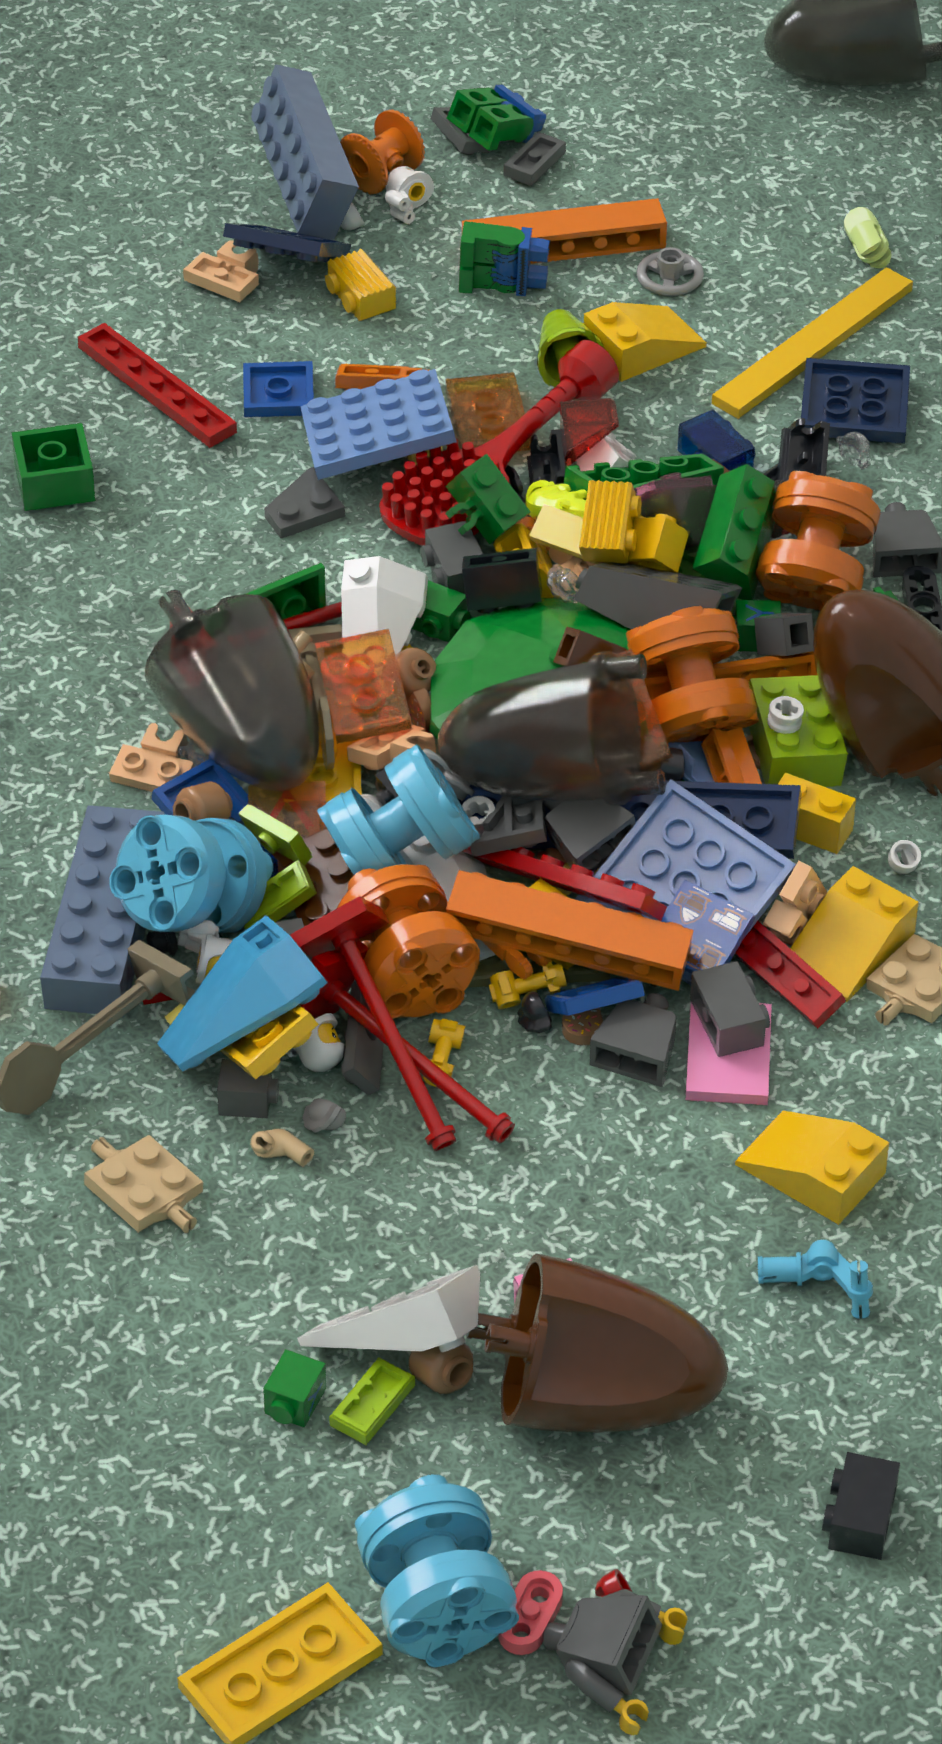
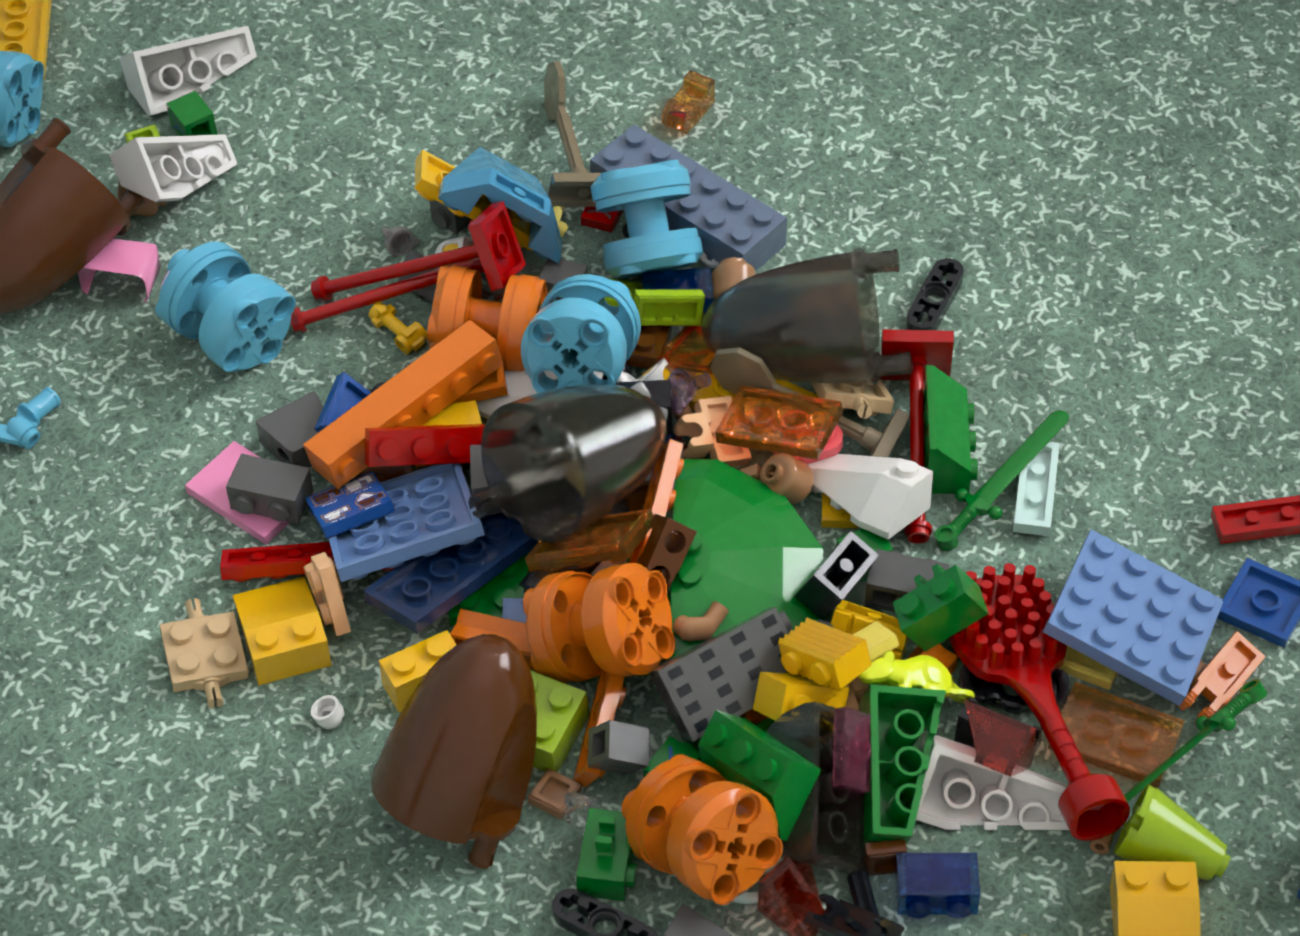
camera: 125 degrees right, 5 degrees up
green brick [11,423,96,511] -> none
tan plate [84,1135,203,1233] -> none
white piece [177,920,232,984] -> none
tan arm [250,1129,314,1167] -> none
dark grey wing [264,467,345,539] -> none
yellow slope [735,1110,889,1225] -> none
none -> white wedge [119,26,257,116]
none -> medium azure piece [155,241,296,372]
none -> animal [668,369,712,415]
none -> medium nougat arm [673,601,729,641]
none -> black beam [906,258,964,330]
none -> green sword [935,410,1069,551]
none -> light aqua plate [1013,439,1060,536]
none -> green sword [1124,679,1268,802]

